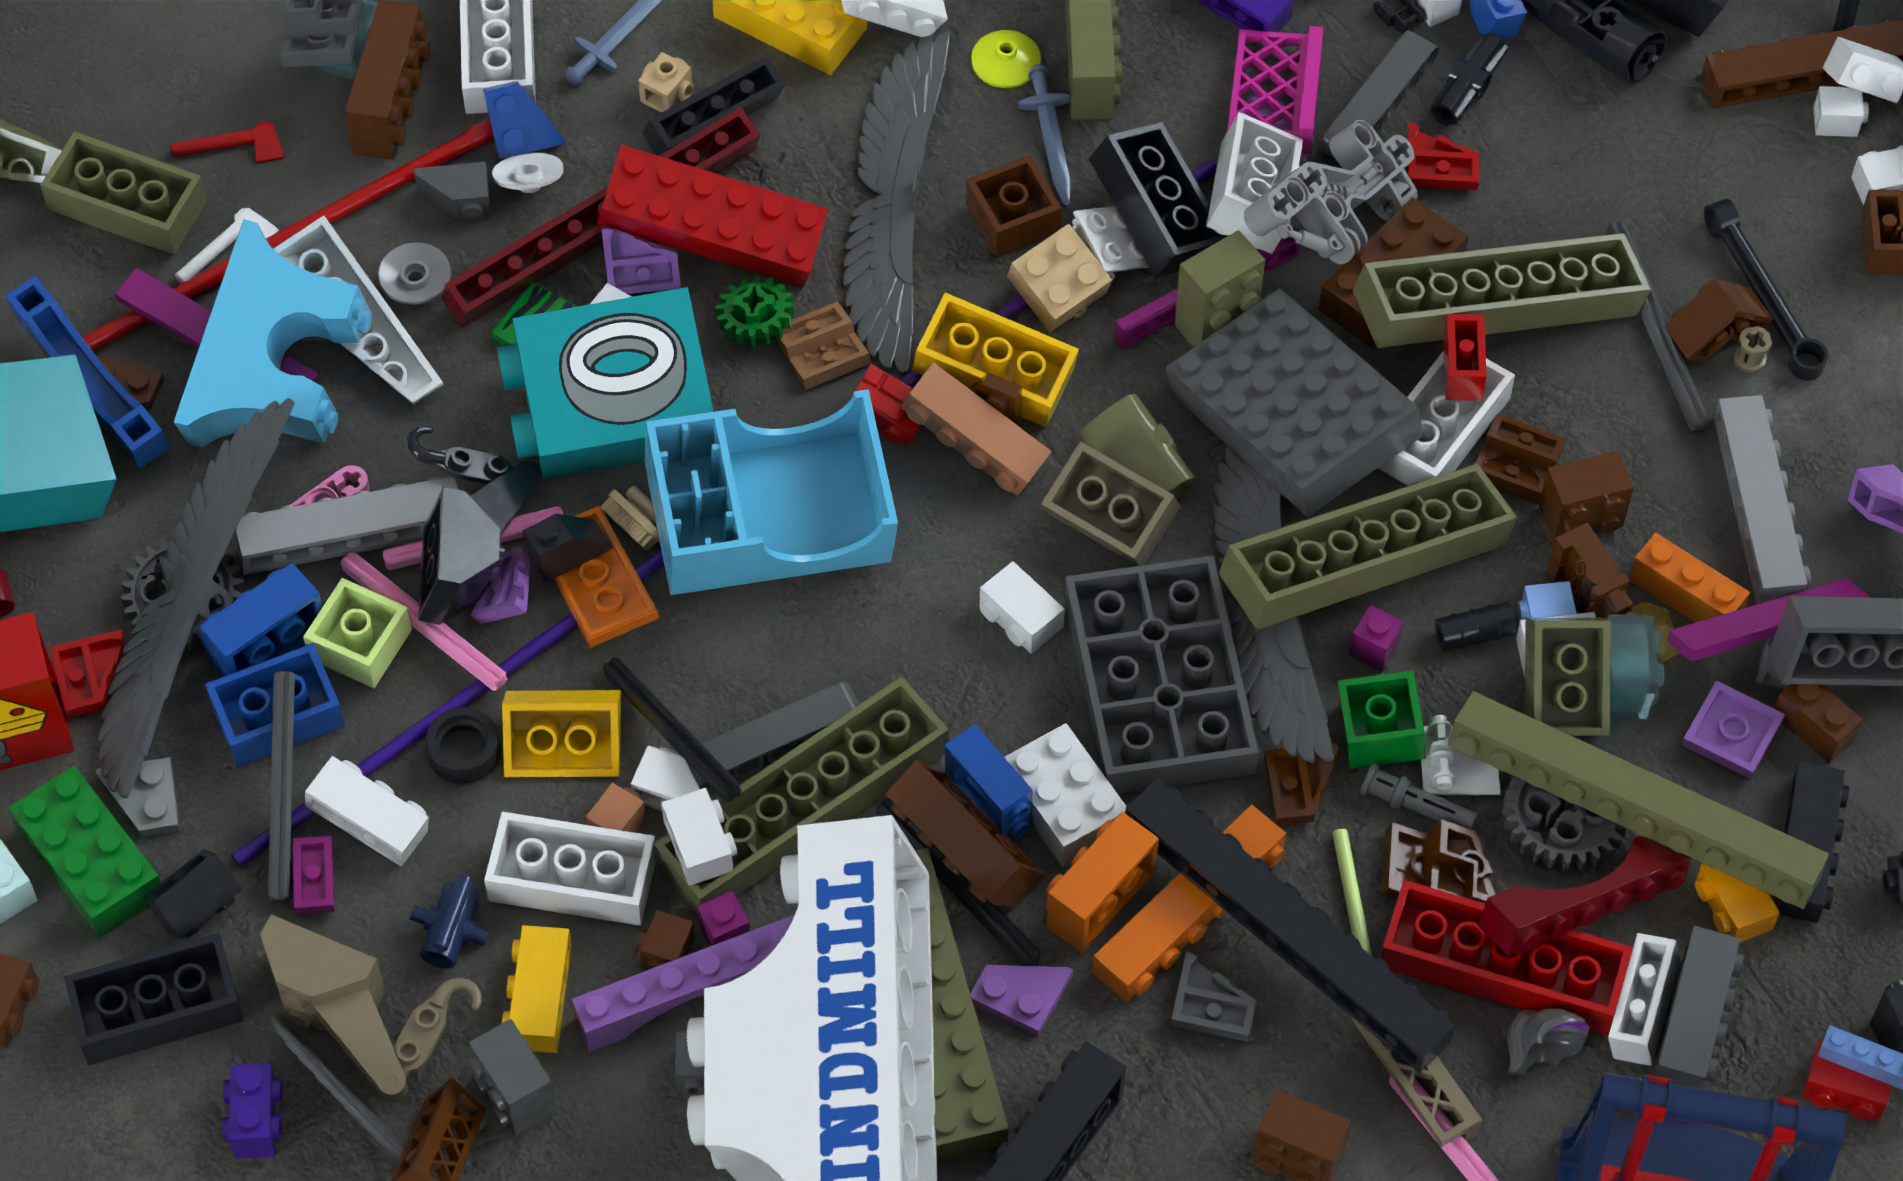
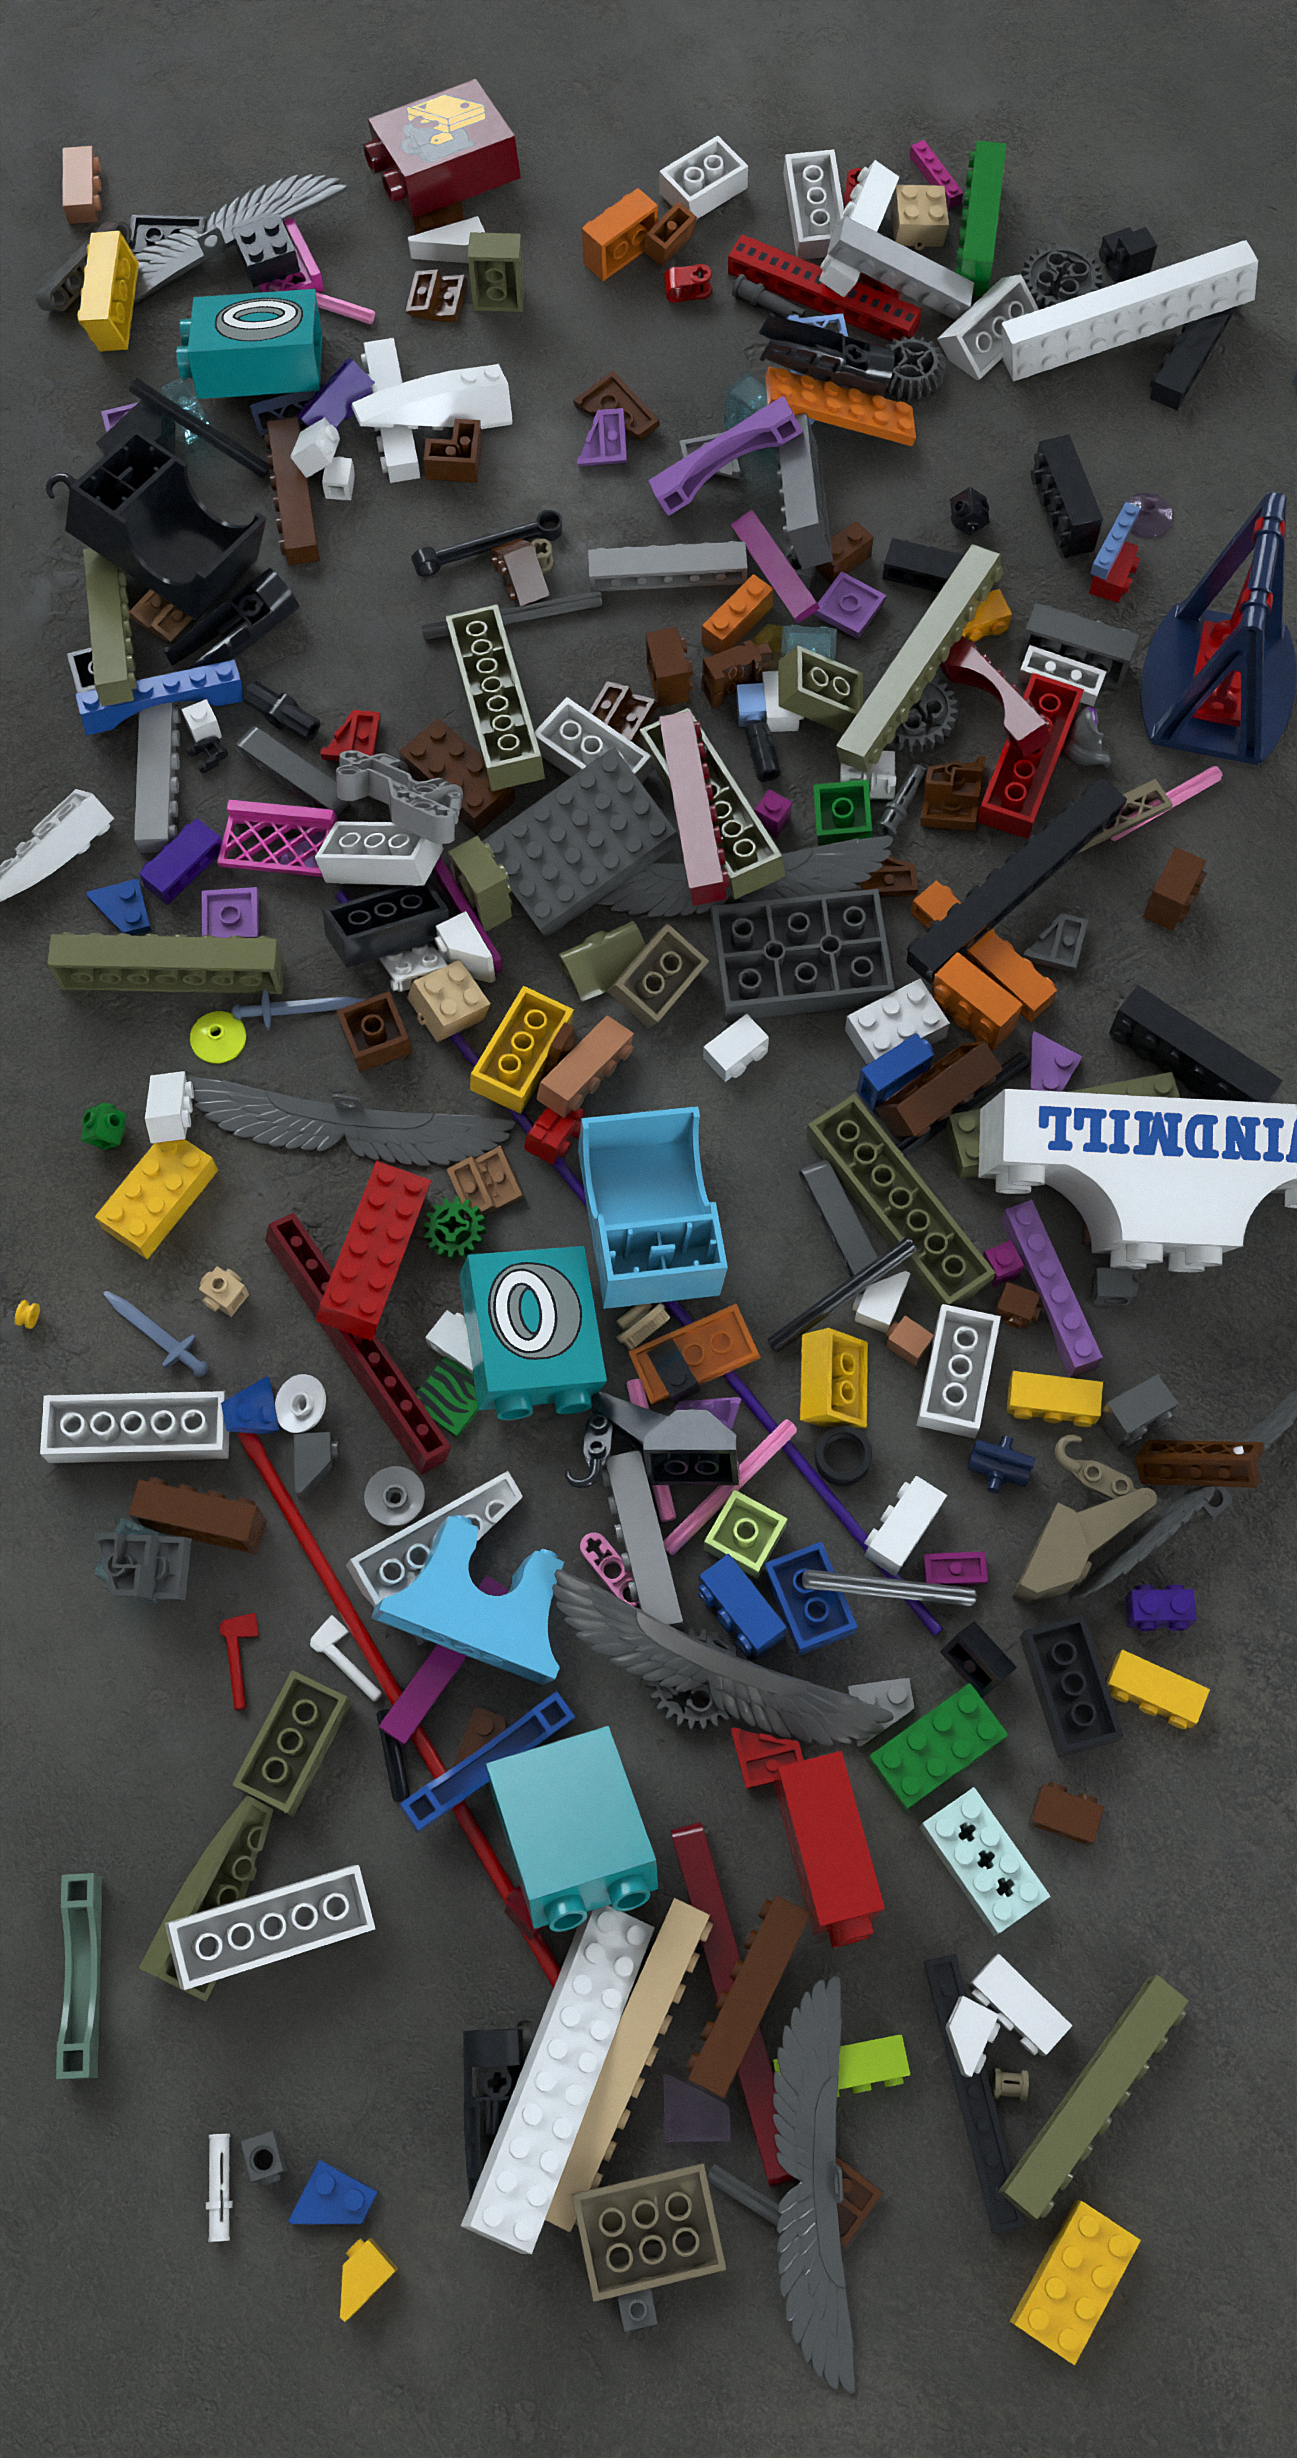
camera: 85 degrees left, 10 degrees up
medium lavender wing [601,225,681,294] -> none
black brick [642,56,785,156] -> none
white brick [661,788,738,886] -> none
yellowish green bar [1332,829,1372,956] -> none
red brick [1443,314,1487,401] -> none
none -> medium lavender plate [202,887,259,938]
none -> black axle [376,1709,410,1802]
none -> white slope [434,911,496,983]
none -> brick [659,711,730,906]
none -> yellow brick [1106,1650,1210,1729]

